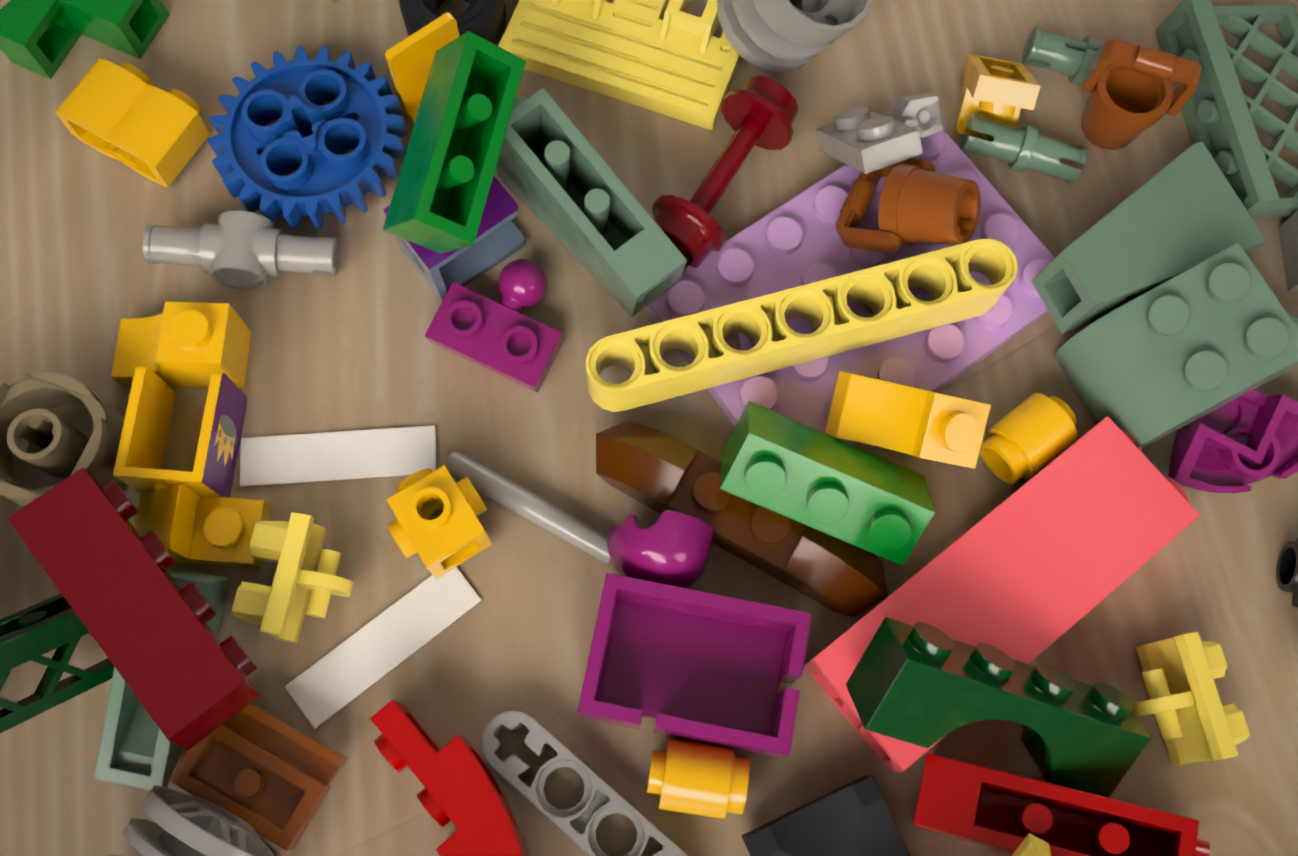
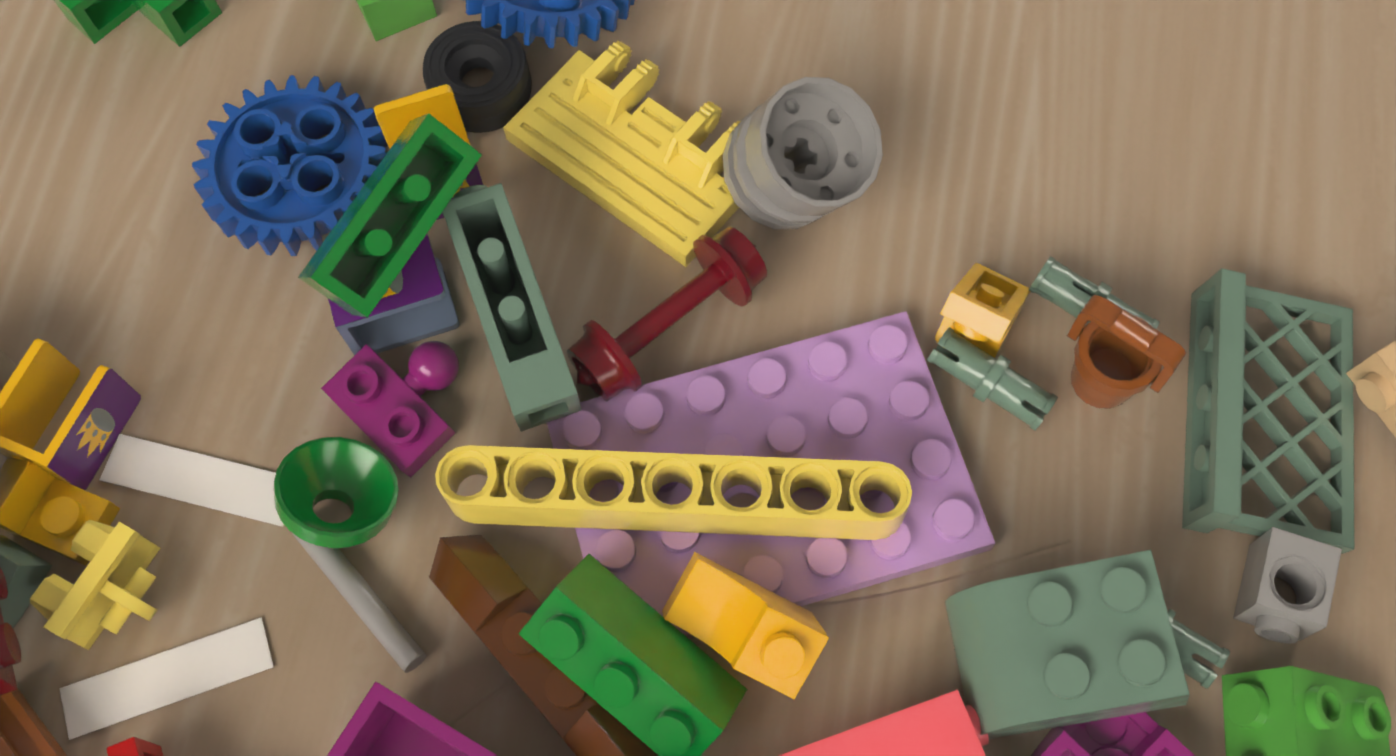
camera: 25 degrees right, 5 degrees down
yellow brick [55,58,210,188] -> none
yellow arch [111,301,252,389] -> none
light grey pin [142,210,339,289] -> none
yellow brick [386,465,492,579] -> none
magenta hair [607,510,714,588] -> none
light grey hinge [816,92,944,174] -> none
dark orange piece [836,158,981,253] -> none
yellow brick [980,393,1077,484] -> none
sand green slope [1031,141,1267,334] -> none
none -> green piece [273,437,399,548]

